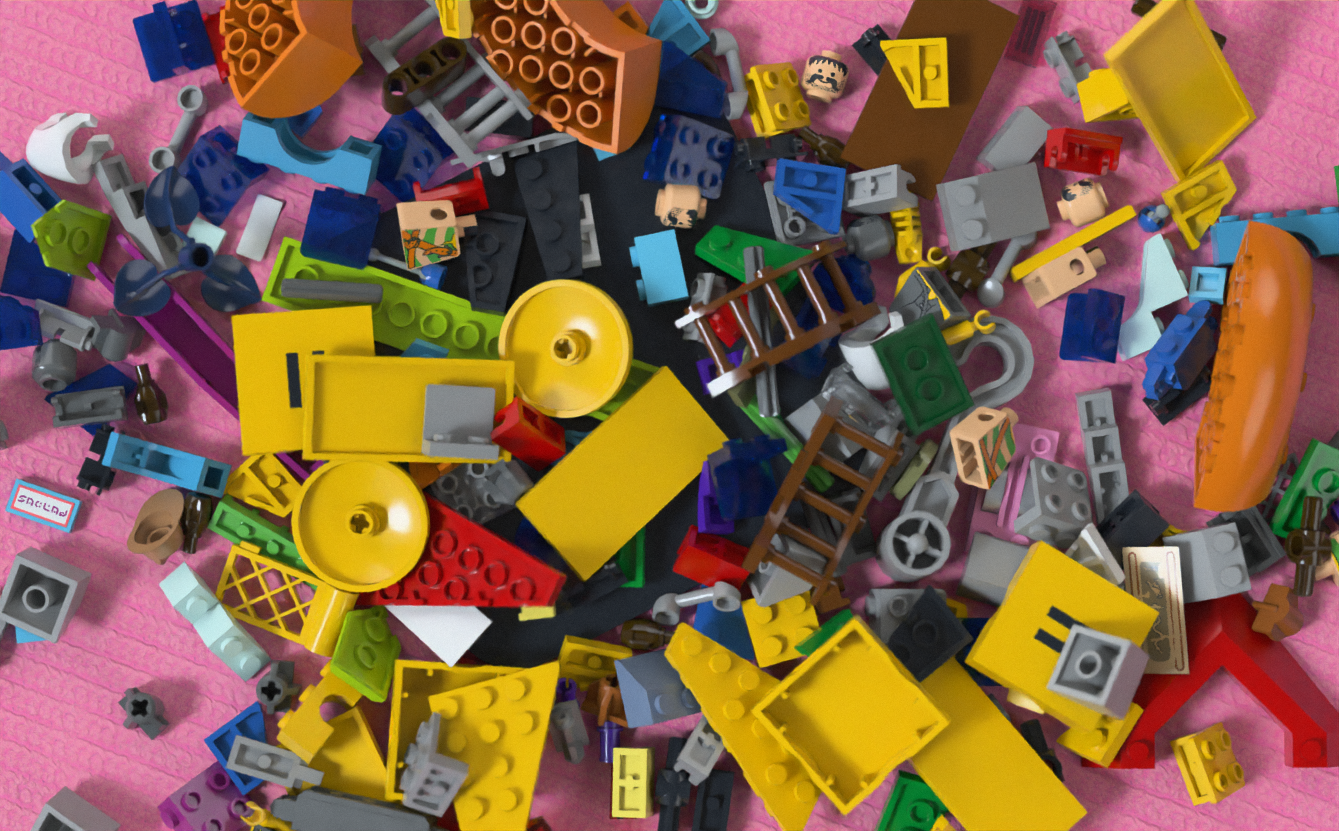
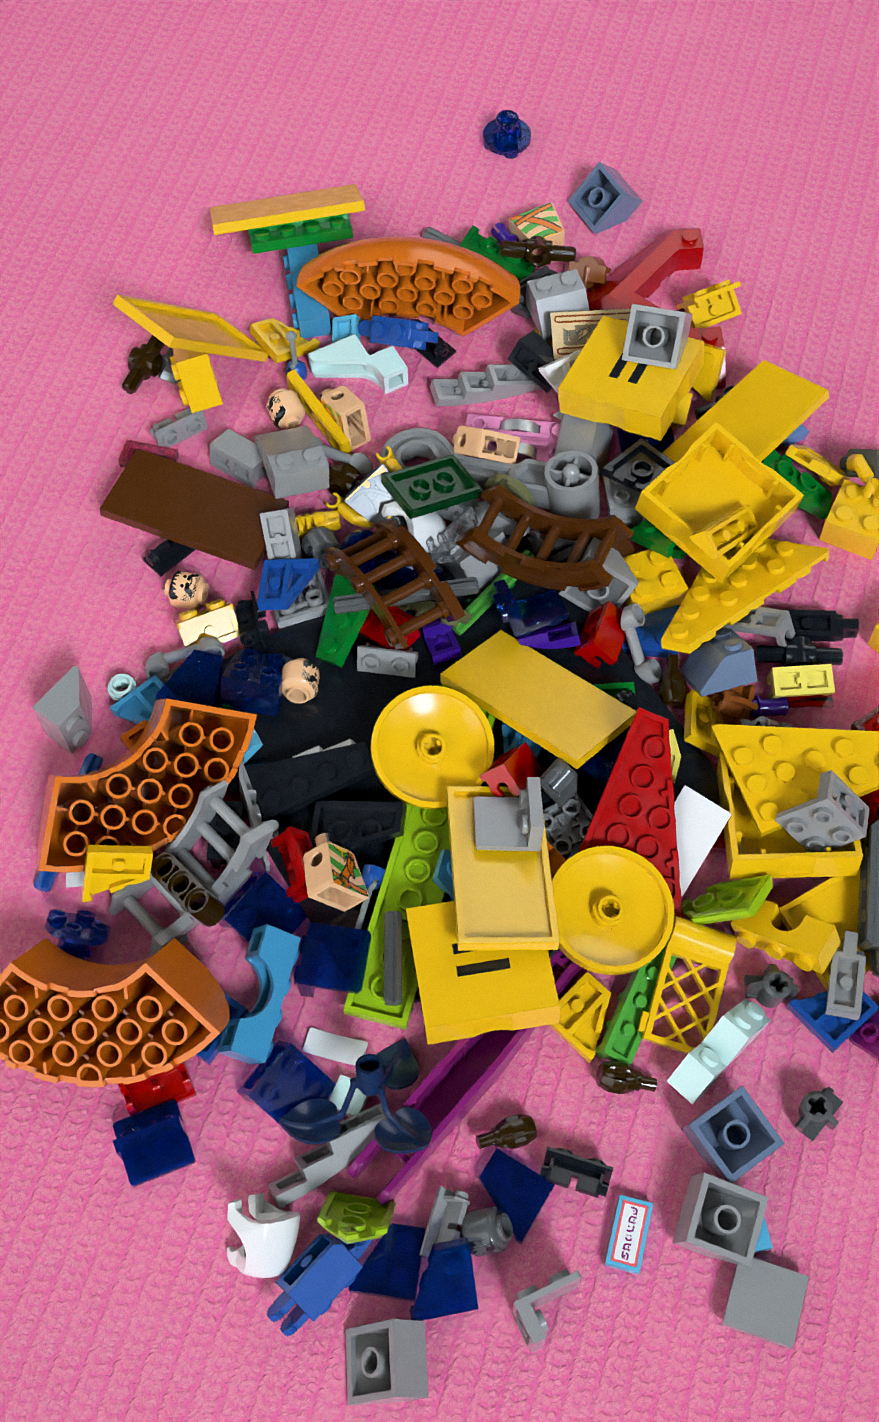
camera: 90 degrees left, 25 degrees down
dark grey hinge [51,386,128,429] -> none
dark grey piece [90,308,146,362] -> none
dark azure arch [102,431,232,498] -> none
medium nougat piece [127,488,185,565] -> none
light grey bar [149,85,208,174] -> none
medium azure brick [629,229,688,307] -> none
dark brown piece [798,125,851,170] -> none
yellow wing [880,38,949,109] -> none
light grey bracket [1013,457,1093,549] -> none
red hinge [1044,127,1123,177] -> none
clear blue bracket [1059,289,1125,364] -> none
none -> sand blue slope [682,1086,785,1183]
none -> yellow slope [689,504,759,560]

